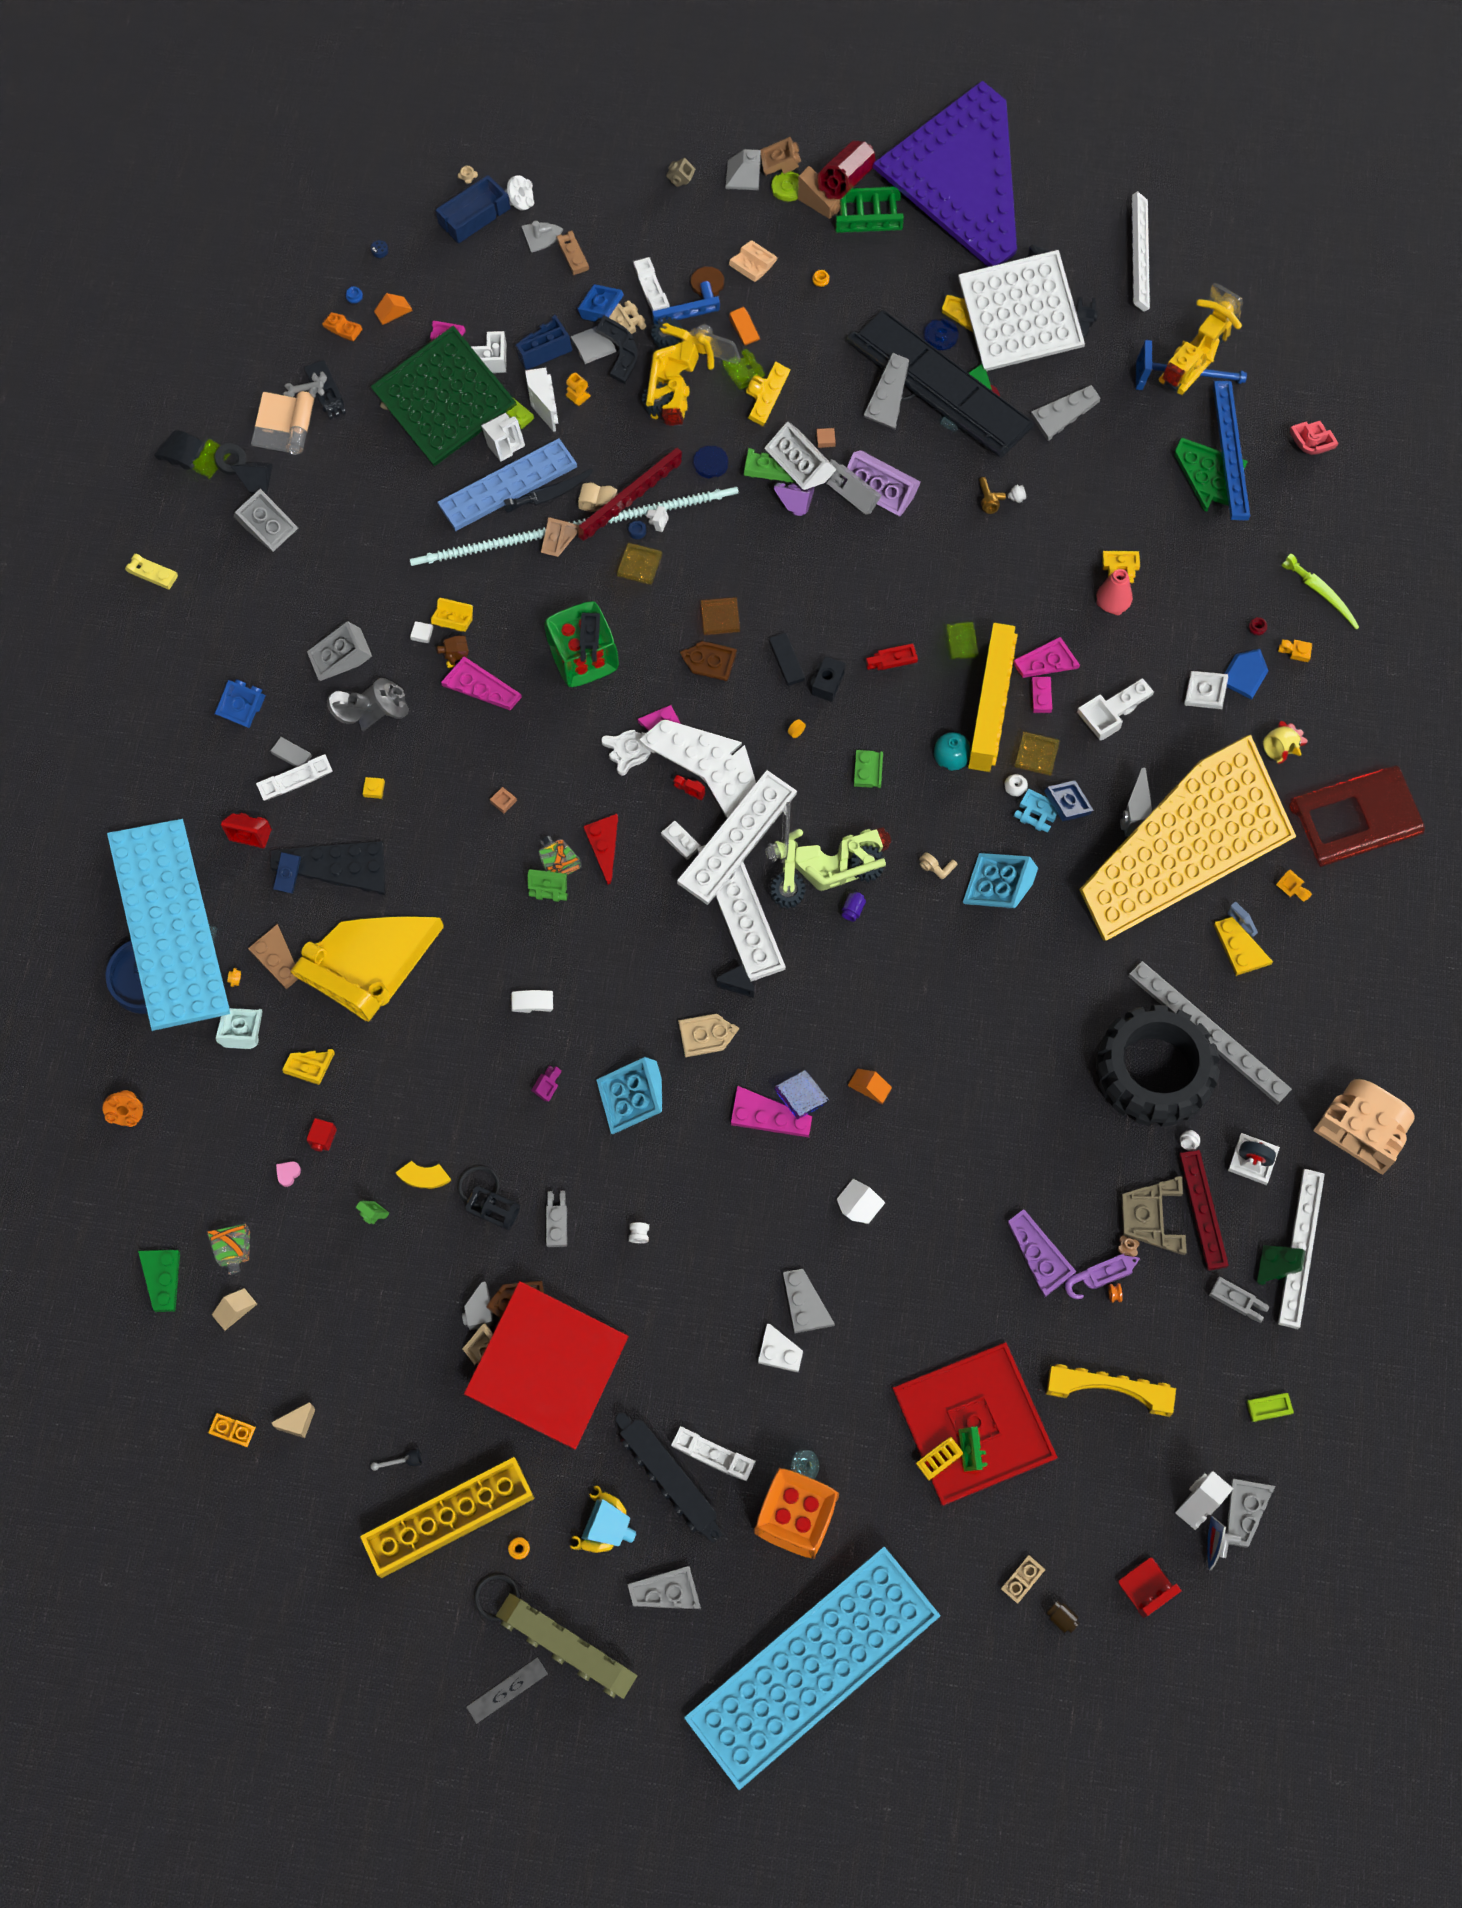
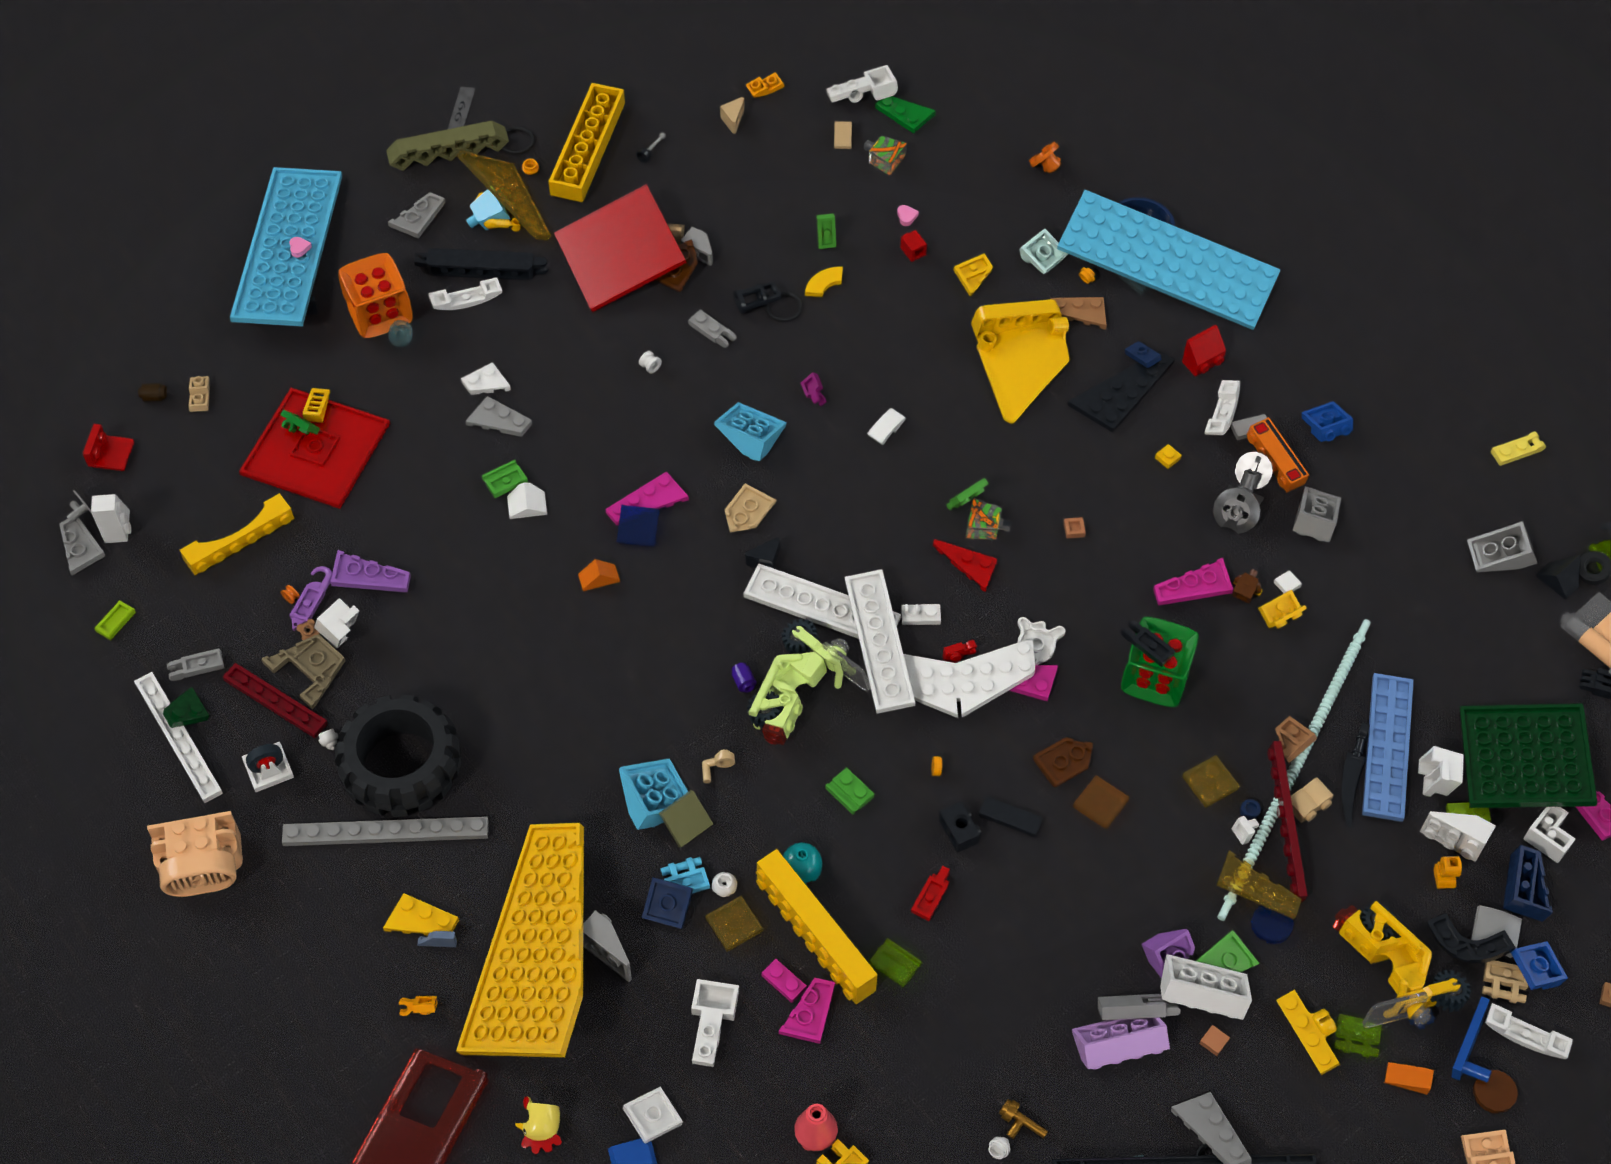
camera: 130 degrees right, 10 degrees down
none -> bright pink tile [289,237,312,258]
none -> white plate [314,598,359,649]
none -> clear yellow wing [457,150,551,241]
none -> bright green plate [482,460,528,498]
none -> olive tile [659,790,713,847]
none -> white plate [826,65,898,103]
none -> clear yellow wing [1216,850,1302,919]
none -> orange brick [1247,417,1309,493]

